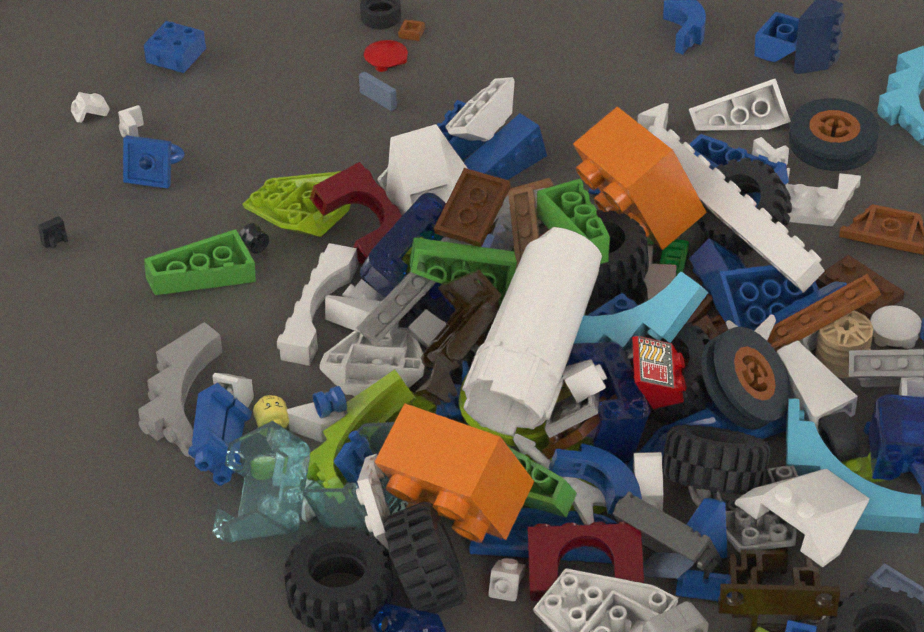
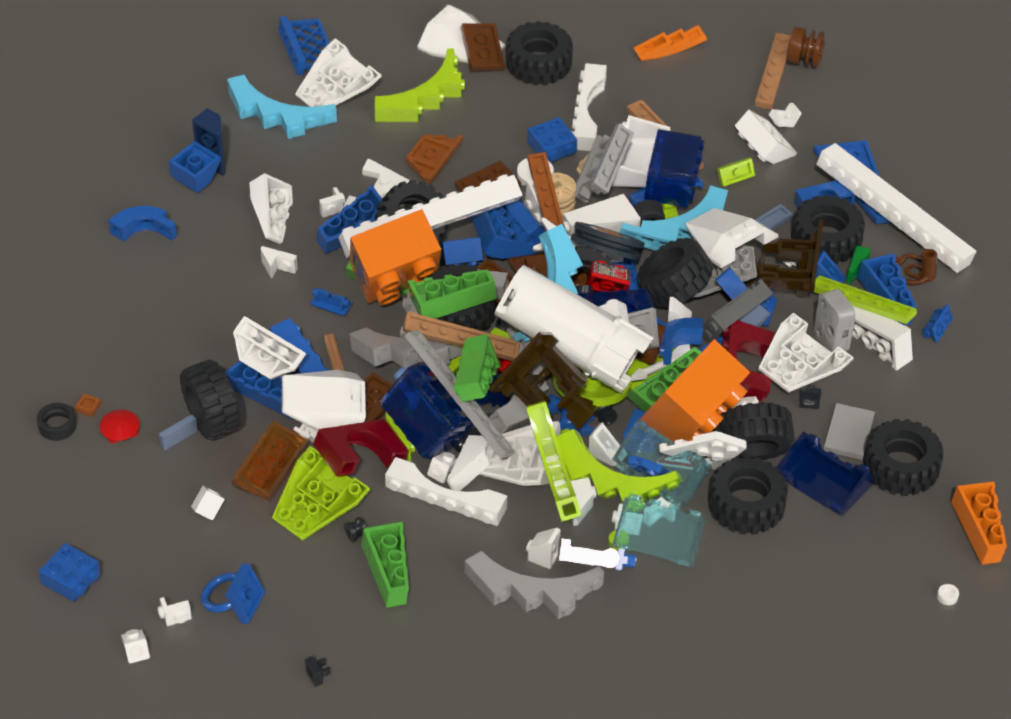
camera: 85 degrees left, 5 degrees up
light yellow head [253,395,289,434] -> none
blue wheel [313,386,347,419] -> none
reddish brown plate [434,168,511,247] -> none
black wheel [789,98,879,171] -> none
none -> black tyre [179,359,241,440]
none -> white panel [191,485,224,520]
none -> clear orange windscreen [231,420,308,501]
none -> lime arch [526,401,582,521]

